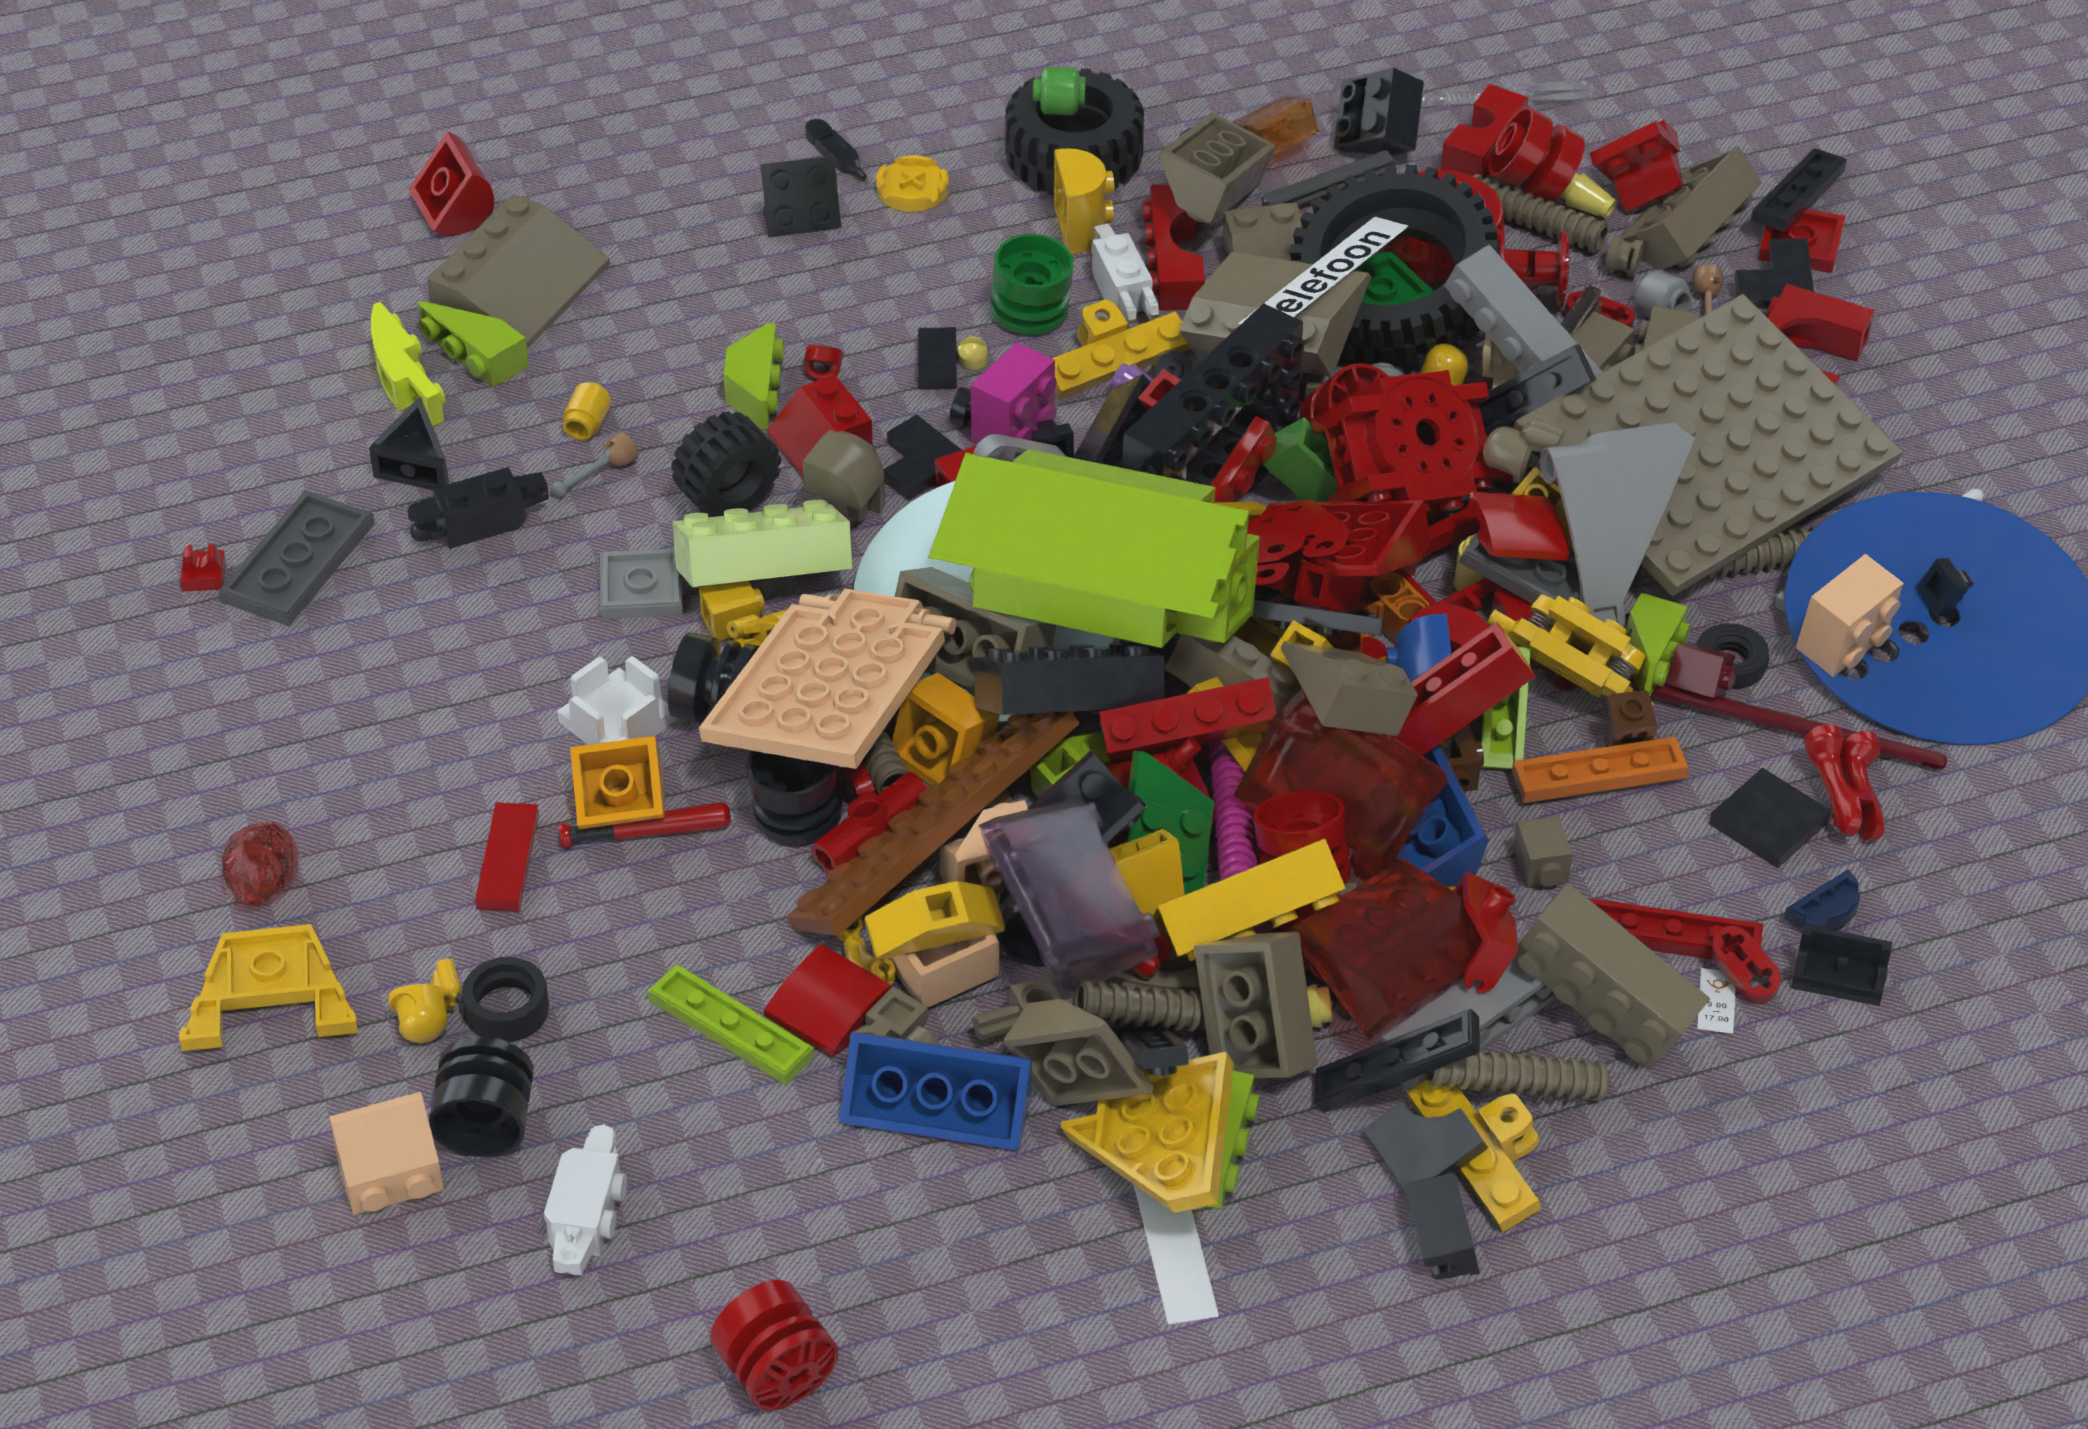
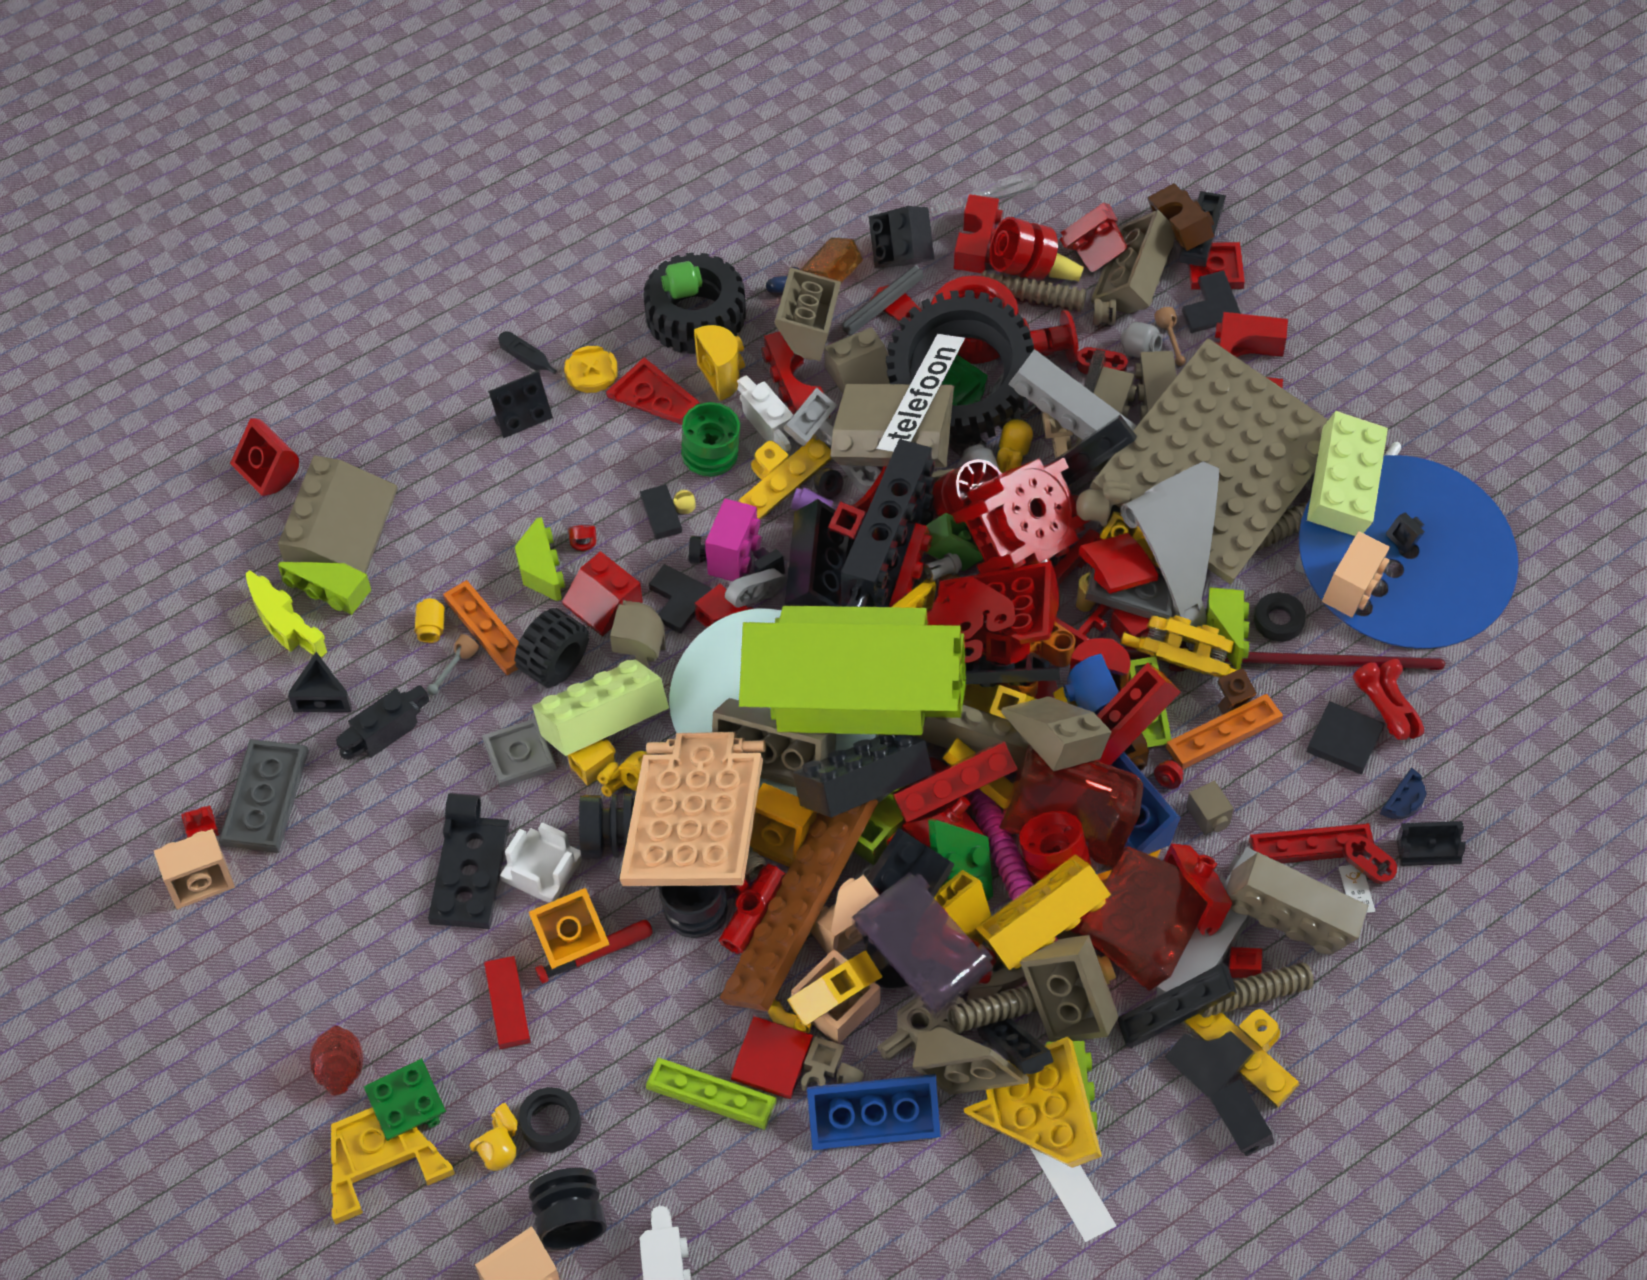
camera: 15 degrees left, 10 degrees up
brick [1667,642,1737,698] -> none
none -> light nougat brick [154,829,235,909]
none -> green hinge [363,1058,446,1141]
none -> black hinge [428,793,510,929]
none -> orange plate [443,580,519,676]
none -> red wing [606,357,700,425]
none -> light grey hinge [783,388,837,447]
none -> light grey pin [923,553,962,582]
none -> reddish brown arch [1147,183,1215,251]
none -> red plate [1154,760,1183,789]
none -> red plate [1229,947,1263,978]
none -> yellowish green brick [1307,411,1388,536]

